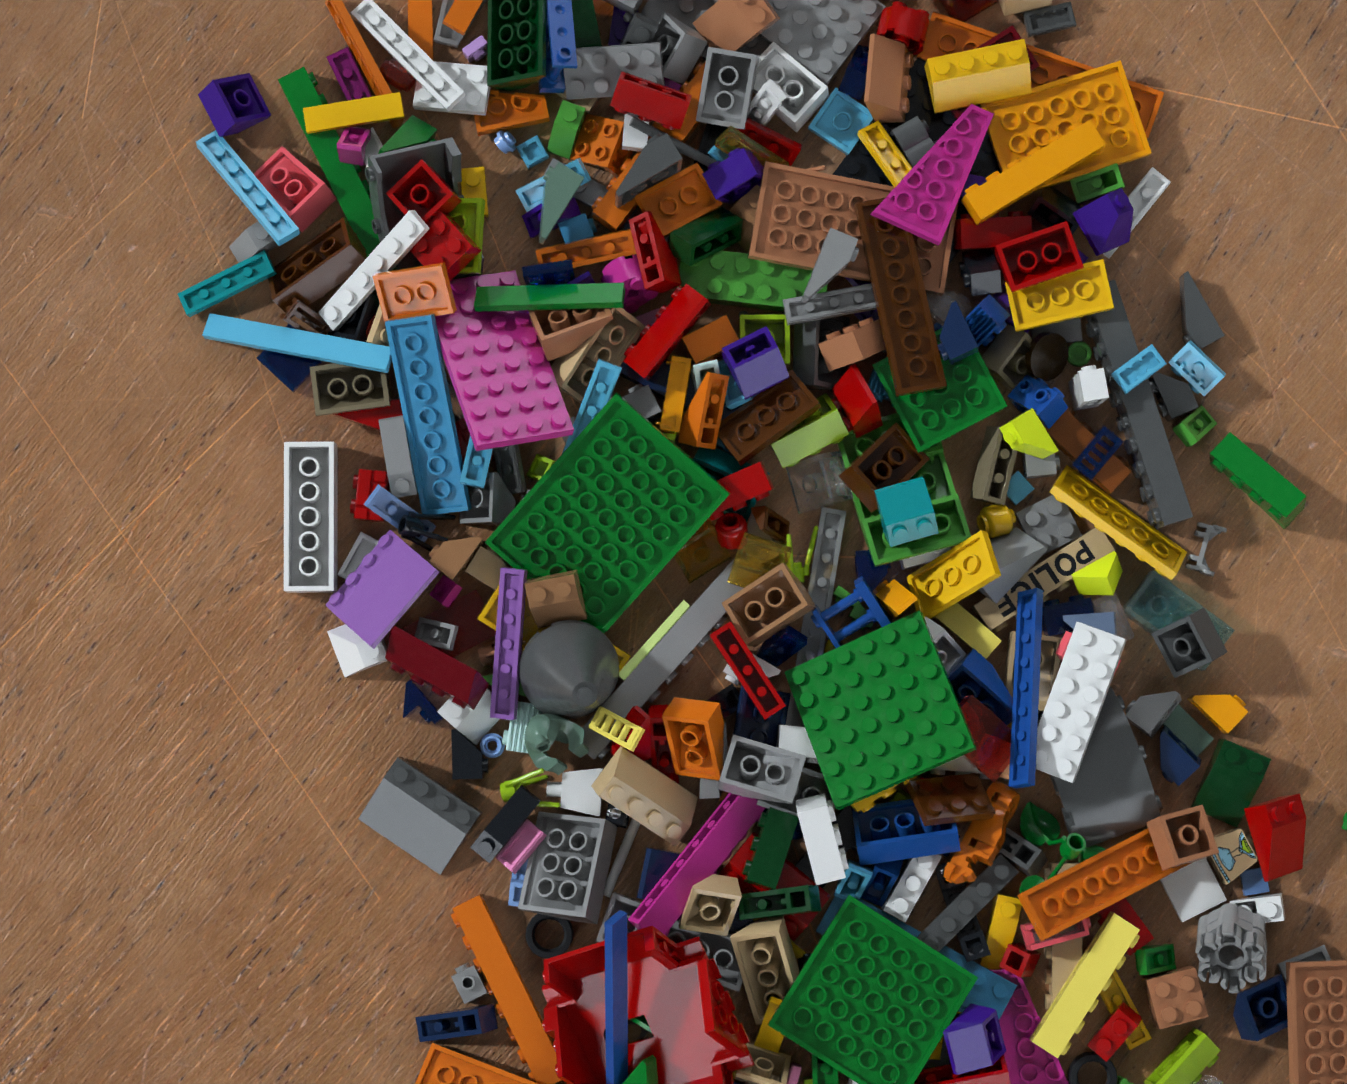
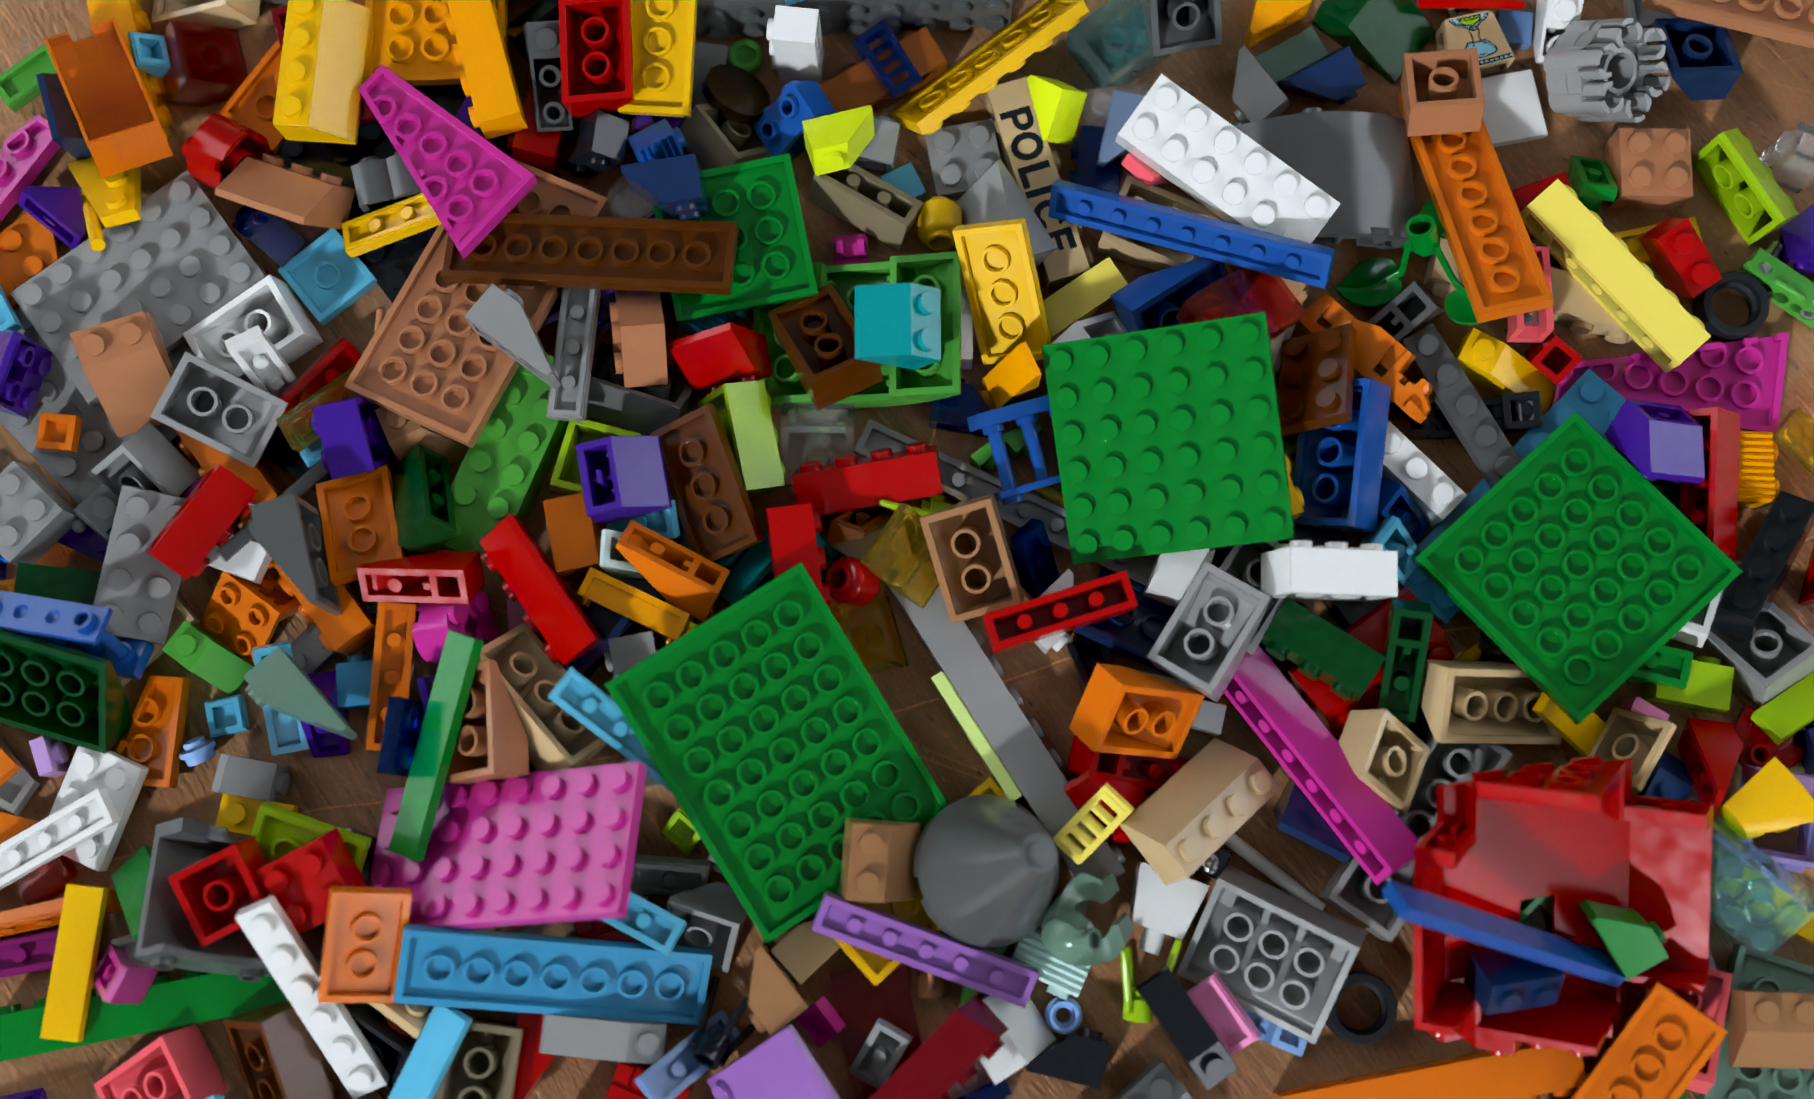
camera: 75 degrees left, 5 degrees down
none -> light grey slope [211,753,290,802]
none -> dark grey slope [523,21,573,133]
none -> red brick [791,441,945,515]
none -> dark pink tile [832,234,869,265]
none -> dark blue brick [1464,950,1565,1015]

